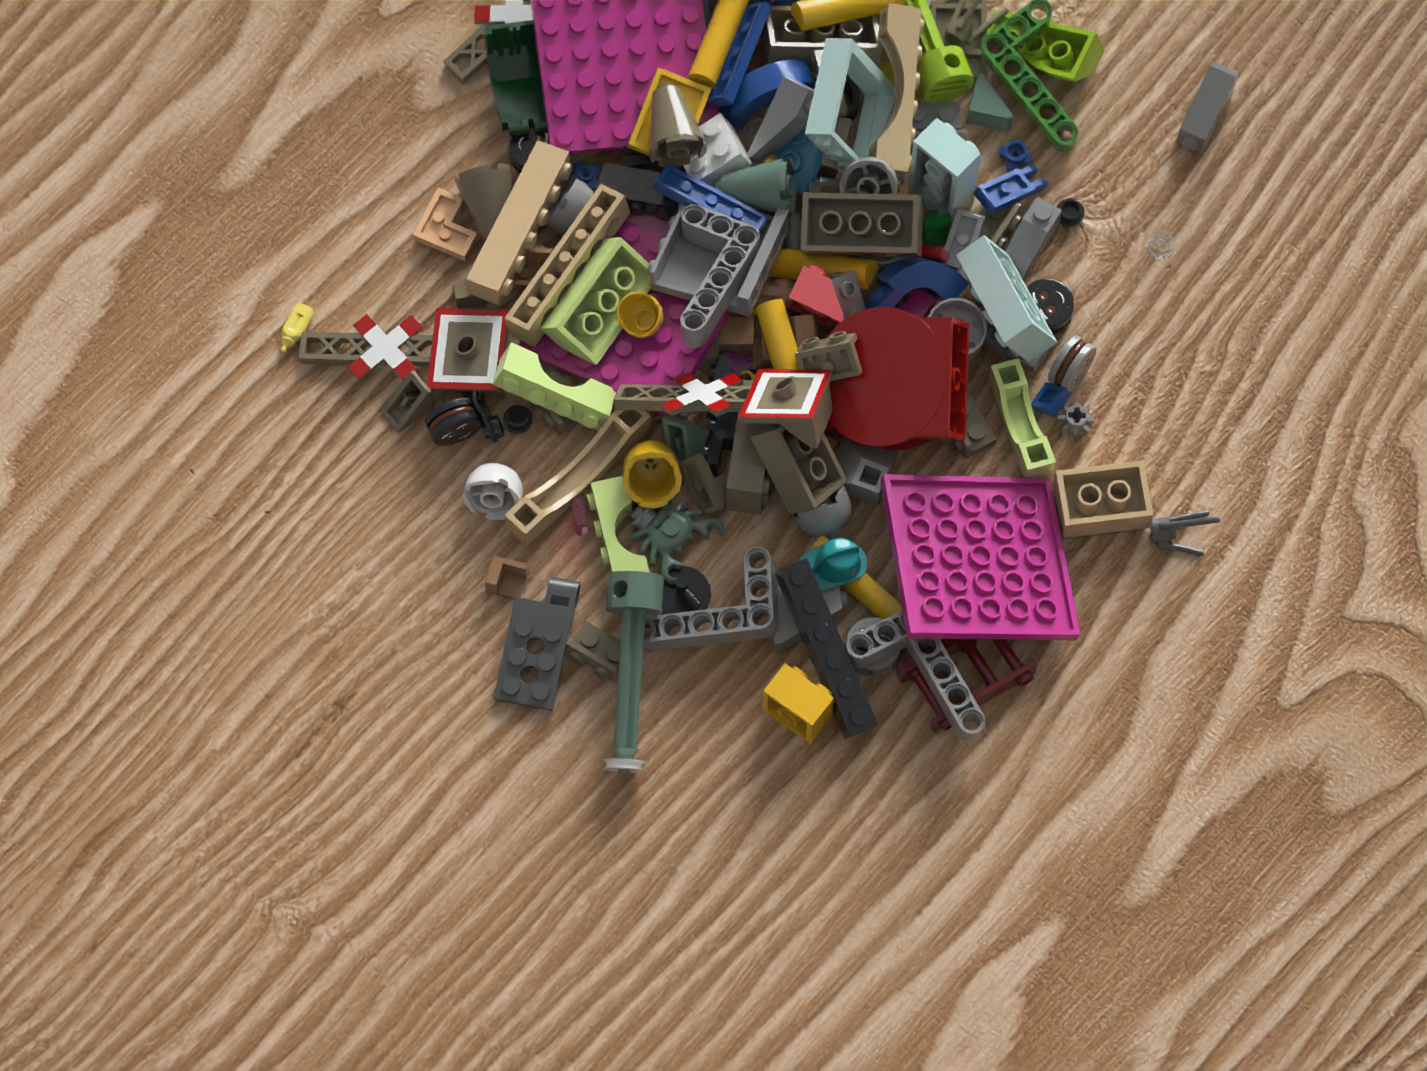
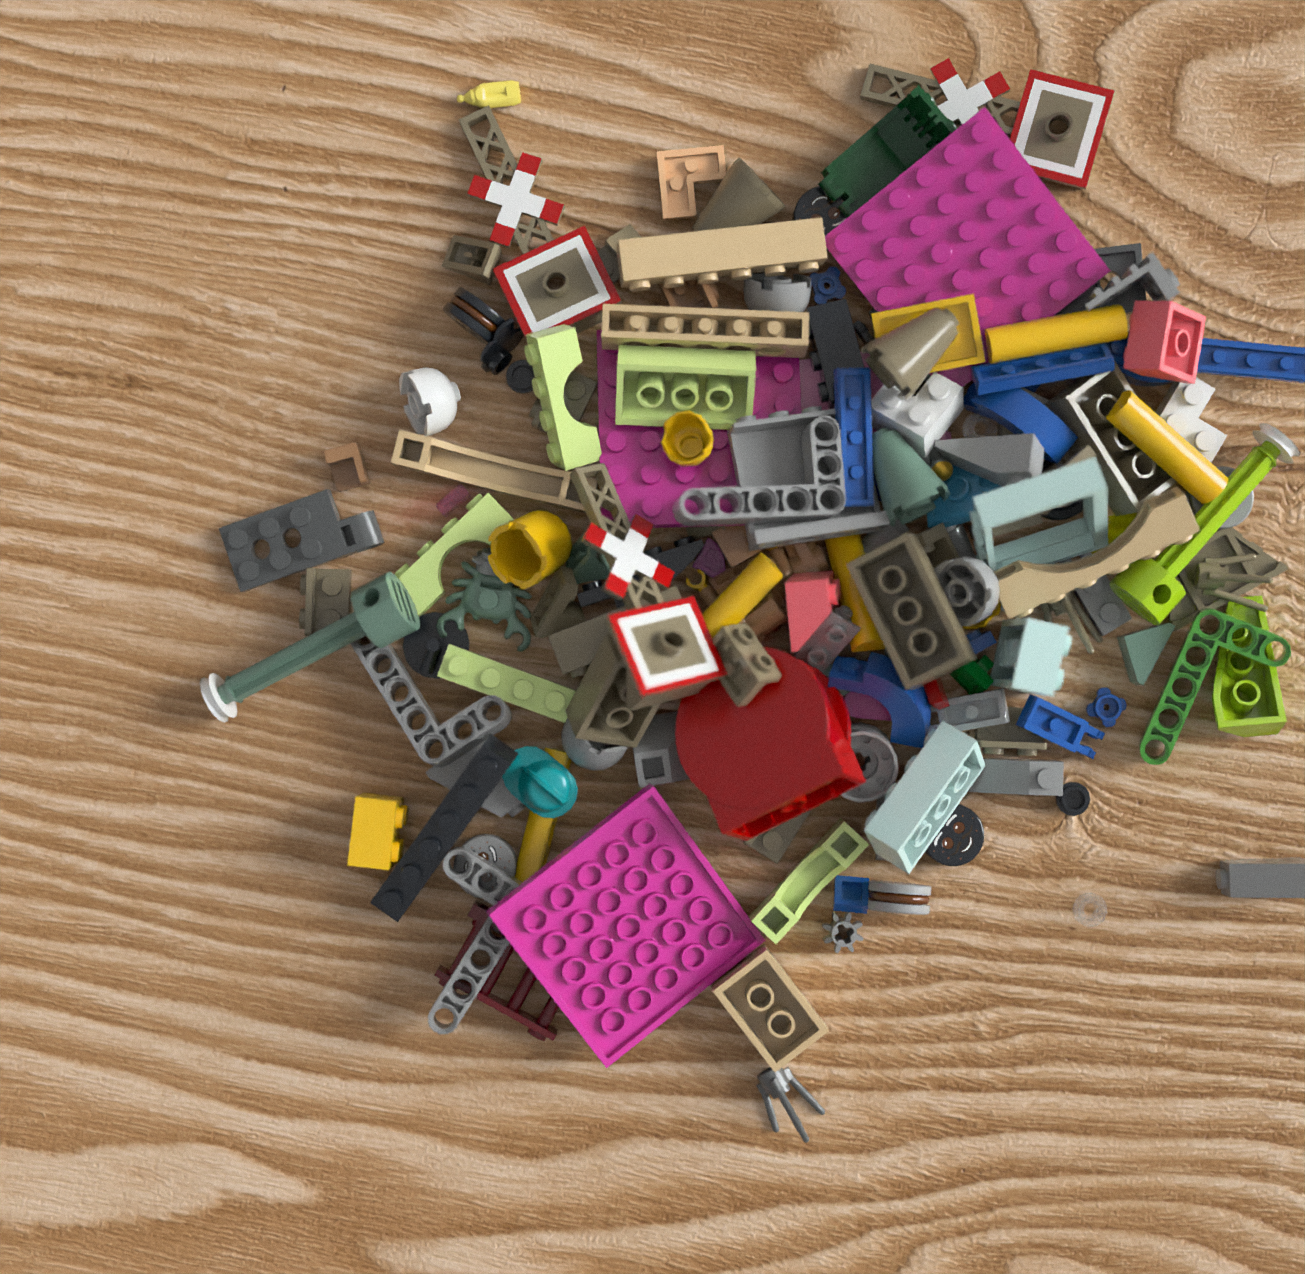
camera: 60 degrees right, 20 degrees up
none -> yellowish green arch [437,644,576,723]

